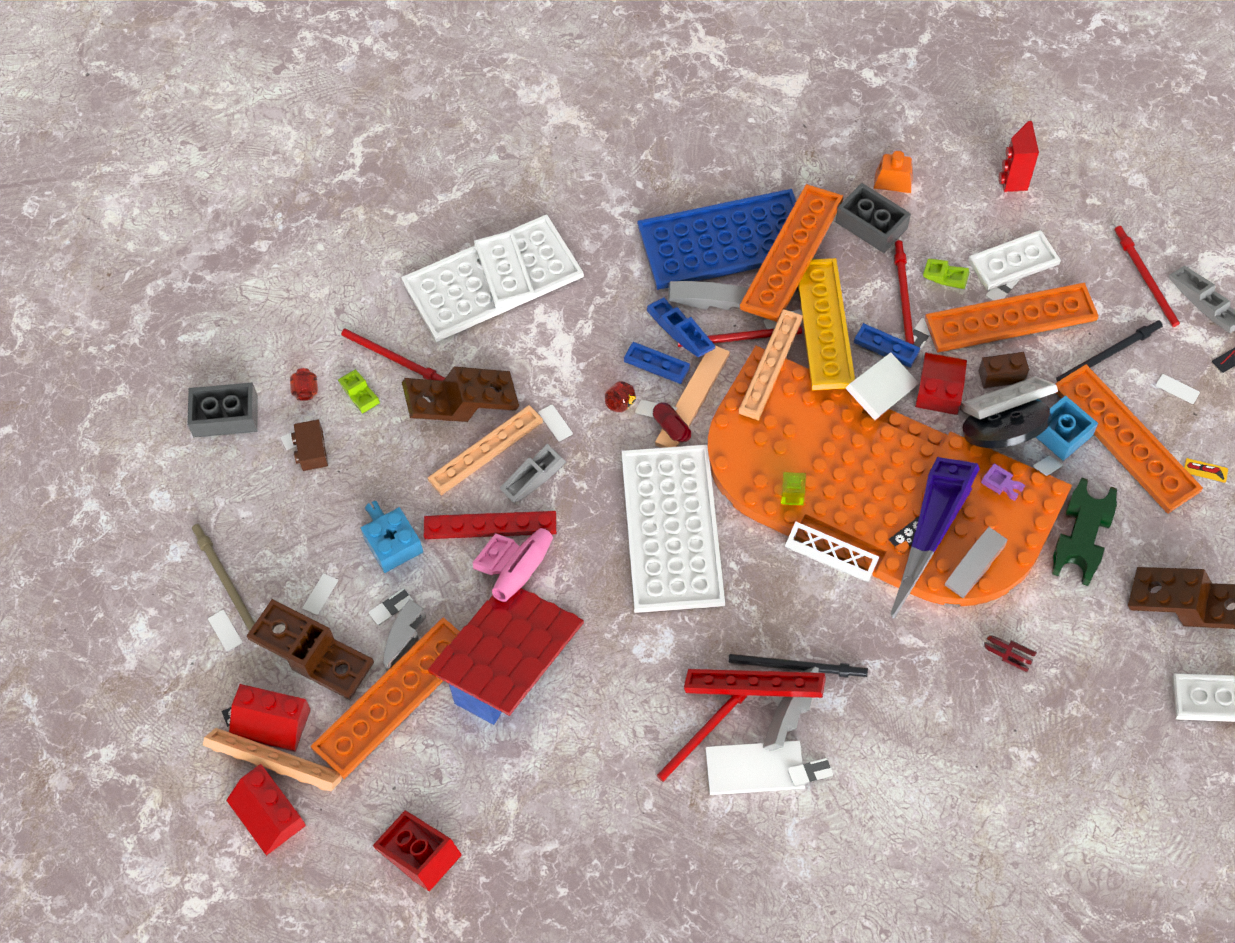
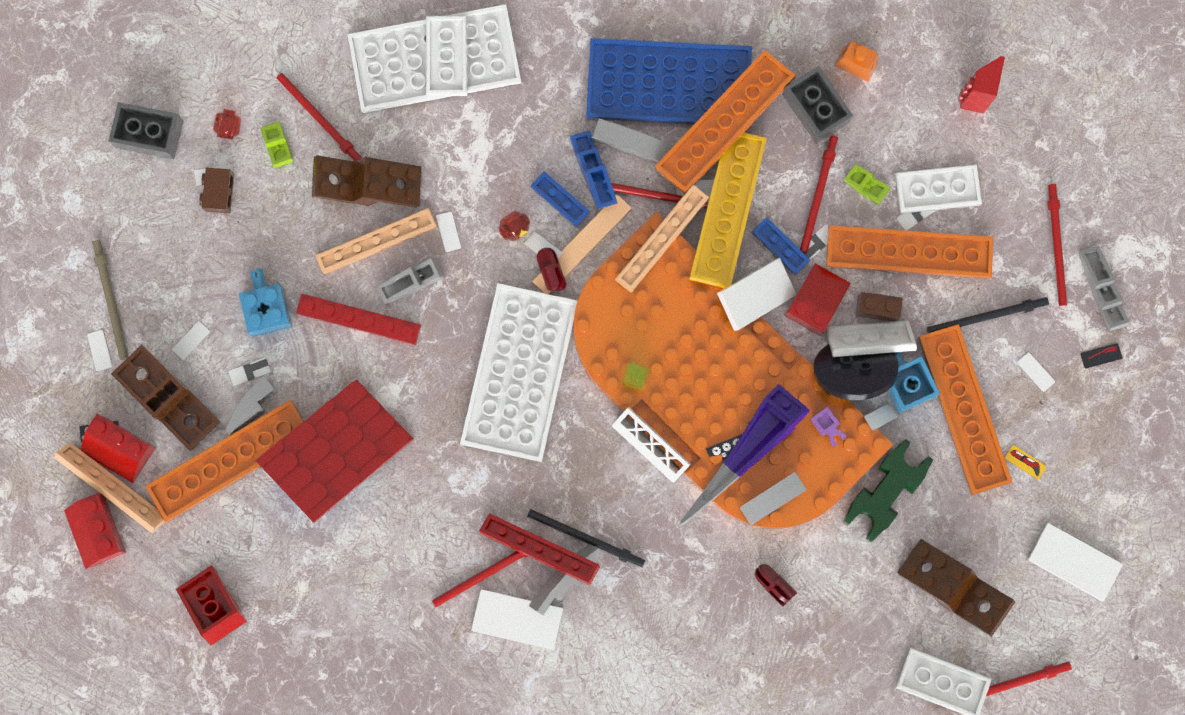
camera: 15 degrees right, 20 degrees up
bright pink plate [472,528,553,602] -> none
white sticker [788,758,833,786] -> none

